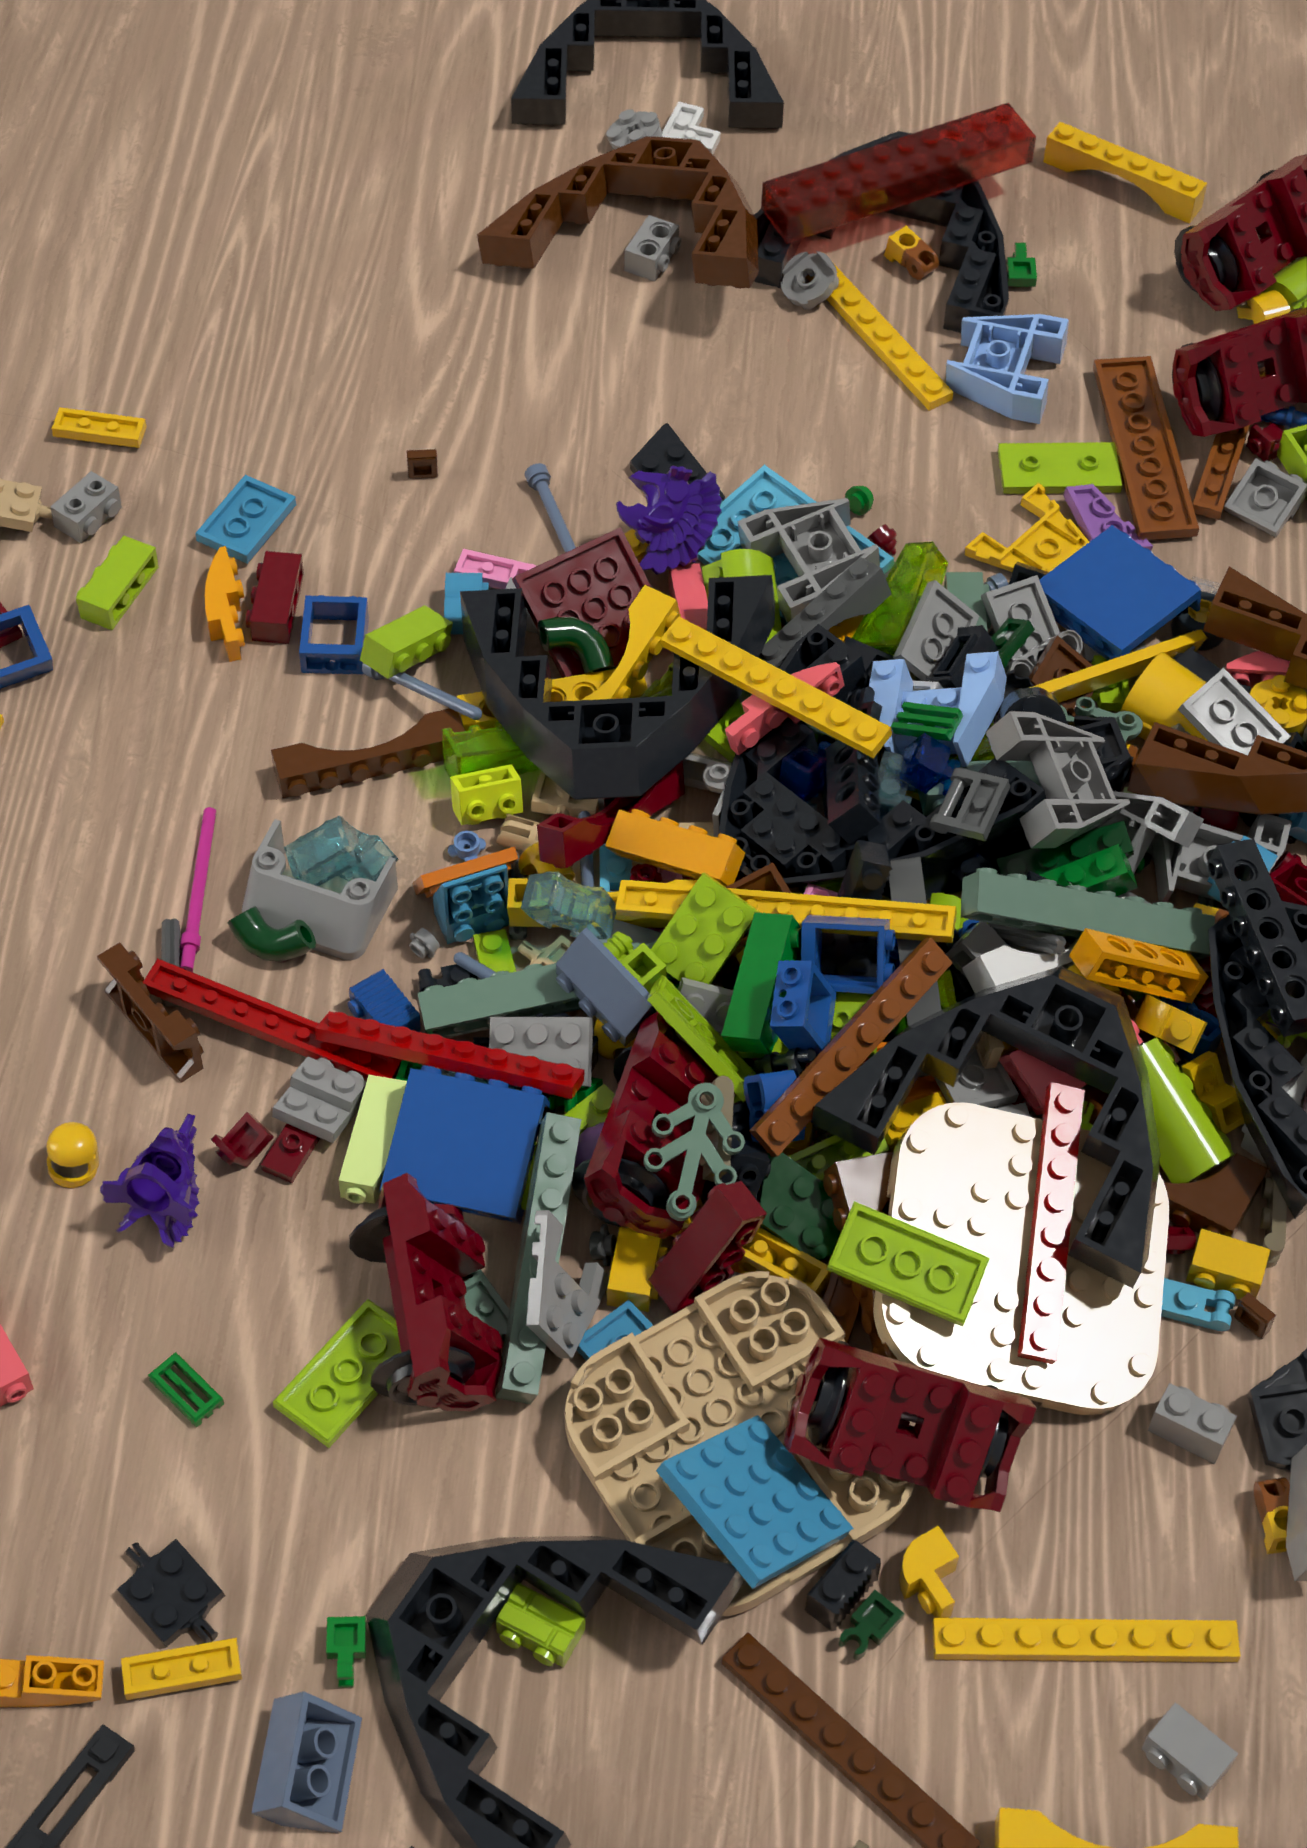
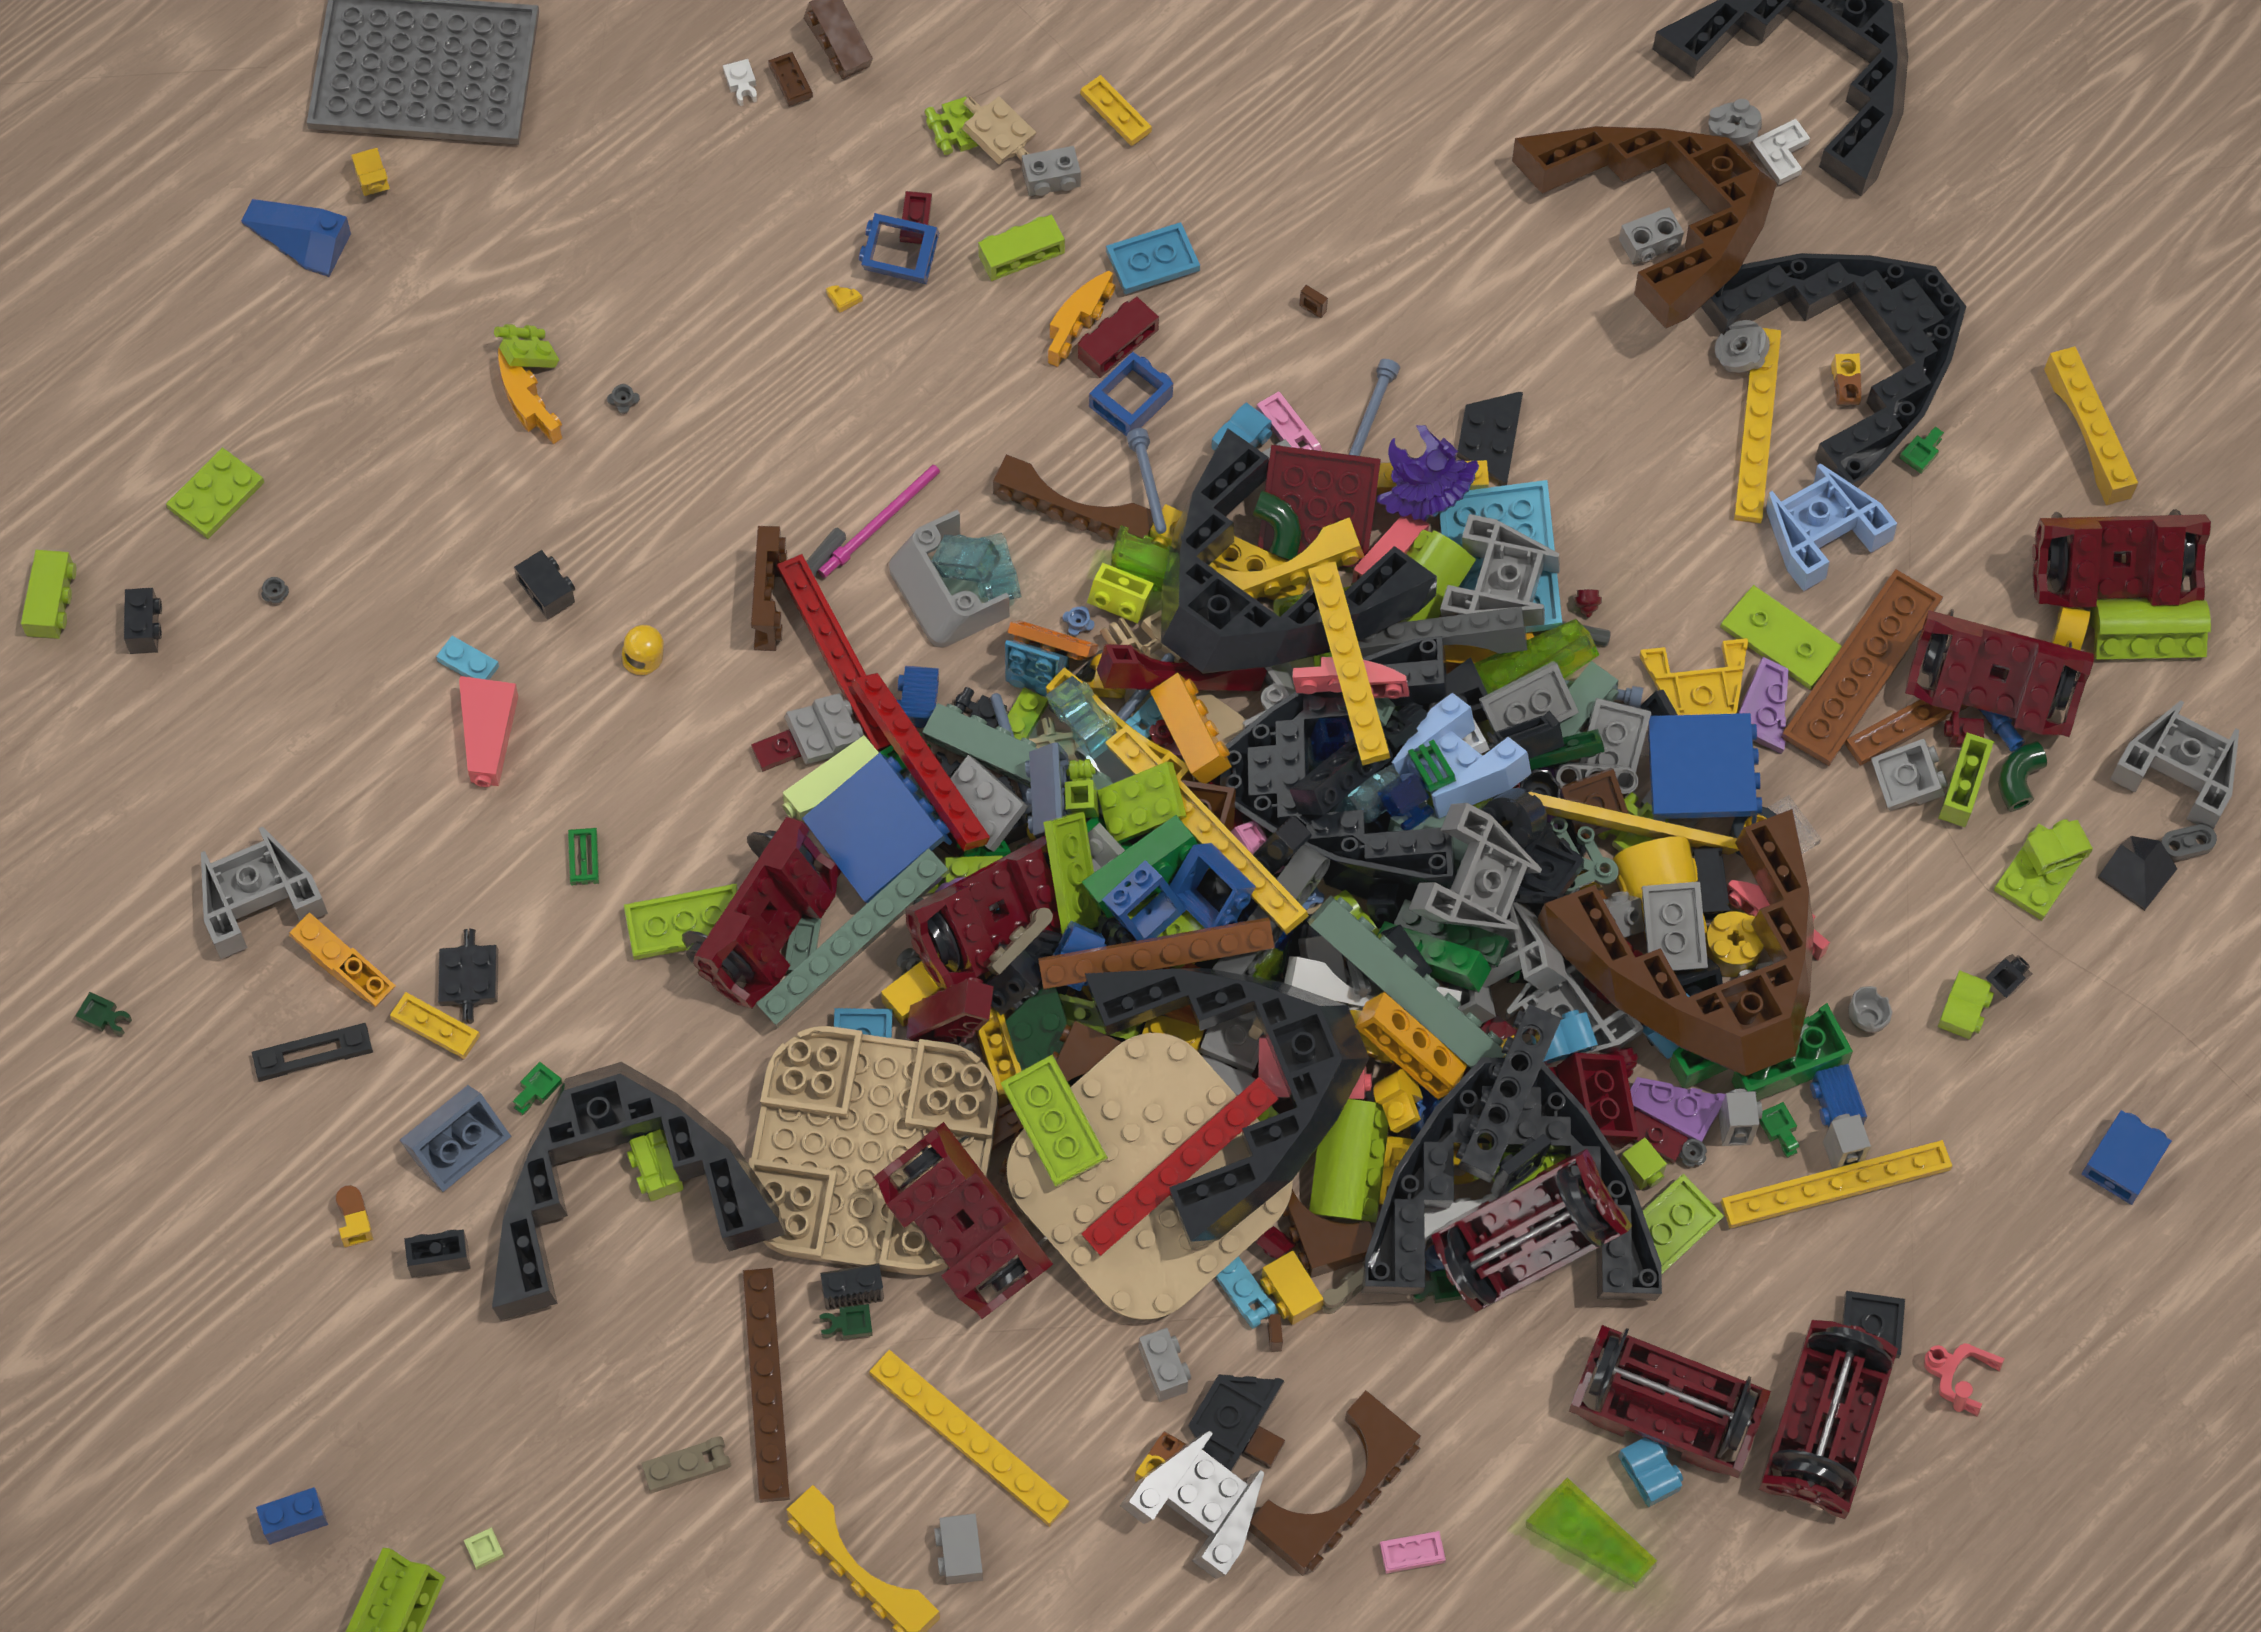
camera: 40 degrees right, 10 degrees up
dark purple piece [100,1113,200,1248] -> none
dark red bracket [211,1112,274,1168] -> none
dark green cylinder [227,906,316,962] -> none
lime brick [360,605,453,679] -> none
light grey plate [409,928,440,959] -> none
light grey wing [526,1210,610,1359] -> none
sand green plant [643,1083,745,1221] -> none
dark azure plate [656,1415,853,1589] -> none
clear red brick [761,102,1036,243] -> none
green plate [845,486,874,515] -> none
yellow brick [899,1526,959,1618] -> none
dark grey plate [929,768,1010,841] -> none

